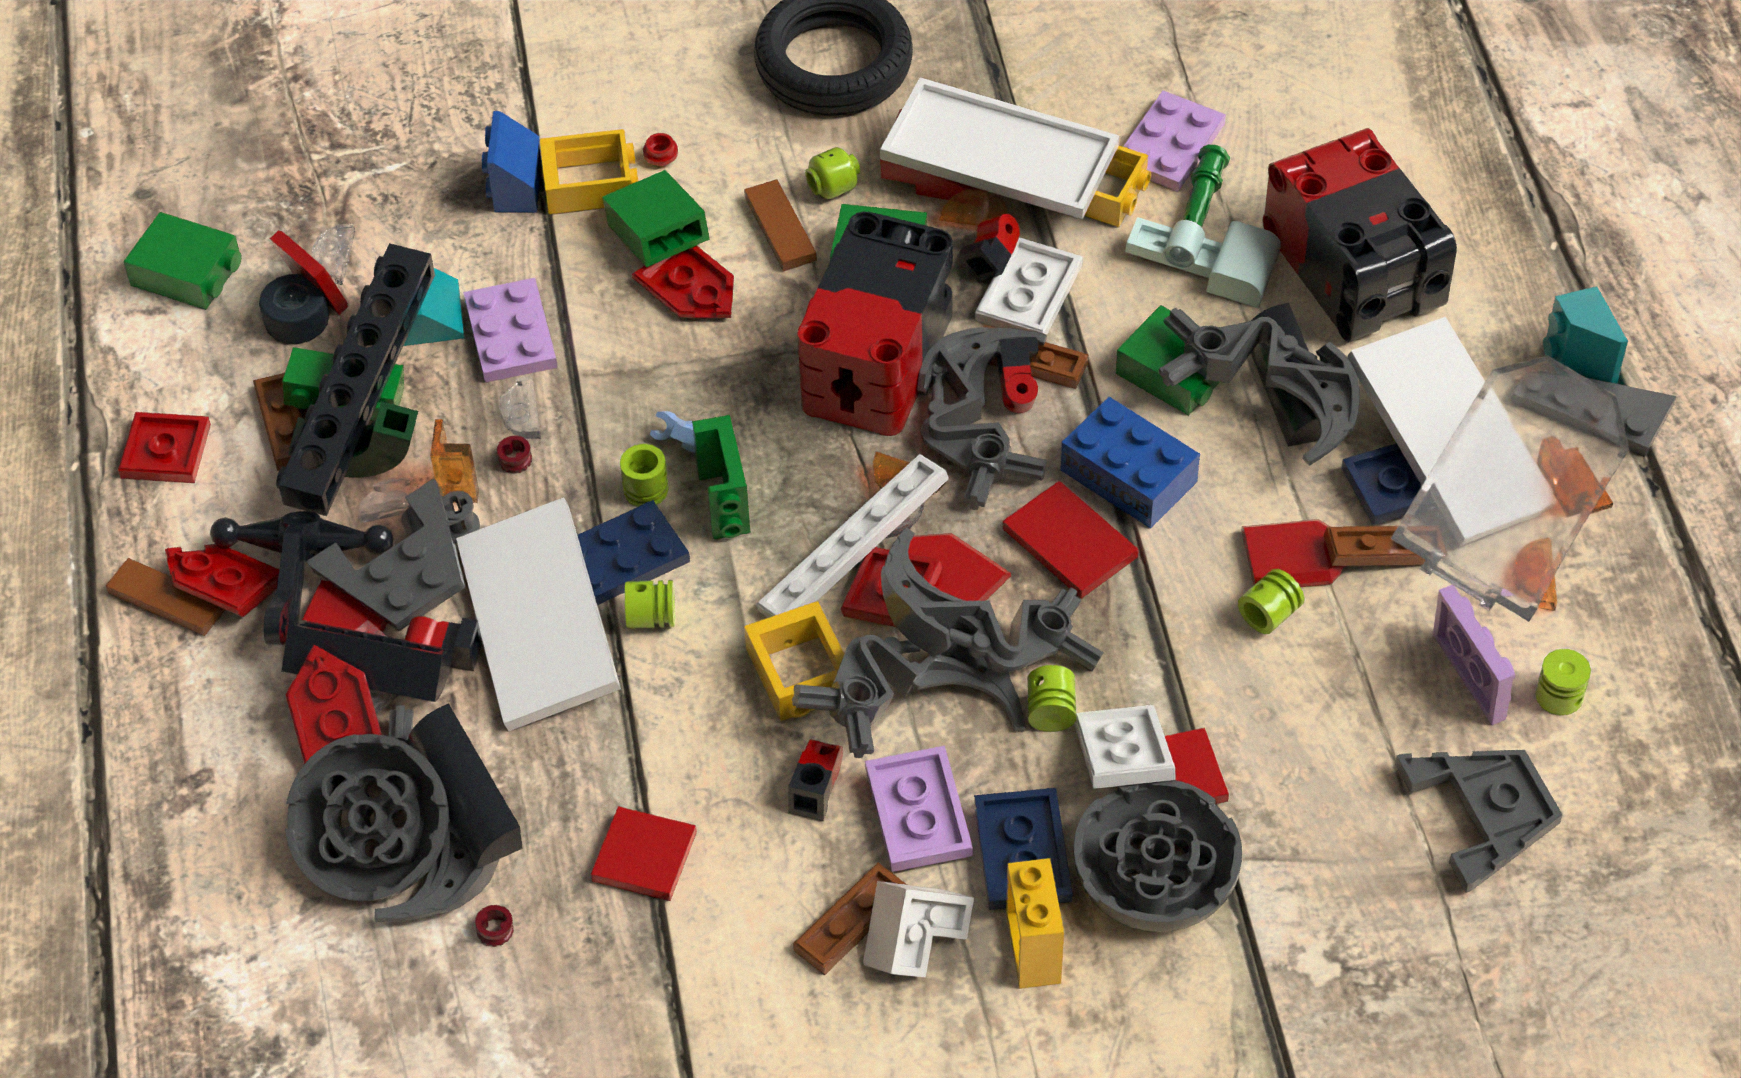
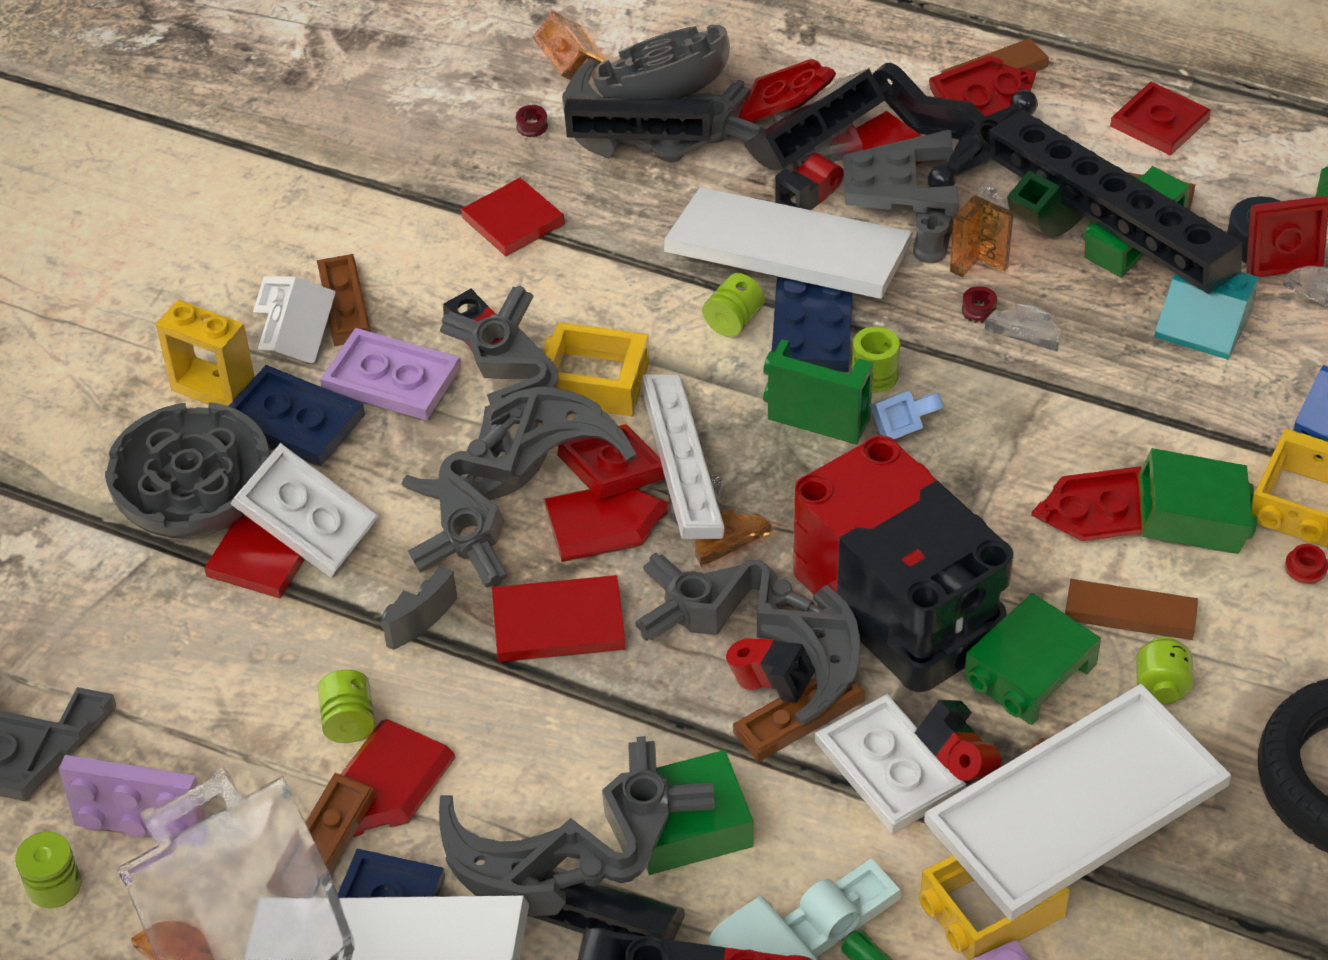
camera: 125 degrees right, 5 degrees down
lavender plate [463,278,557,383] -> none
lime piece [1027,665,1076,732] -> none
blue brick [1060,397,1200,529] -> none
none -> dark grey slope [381,566,457,650]
none -> clear orange panel [532,11,607,80]

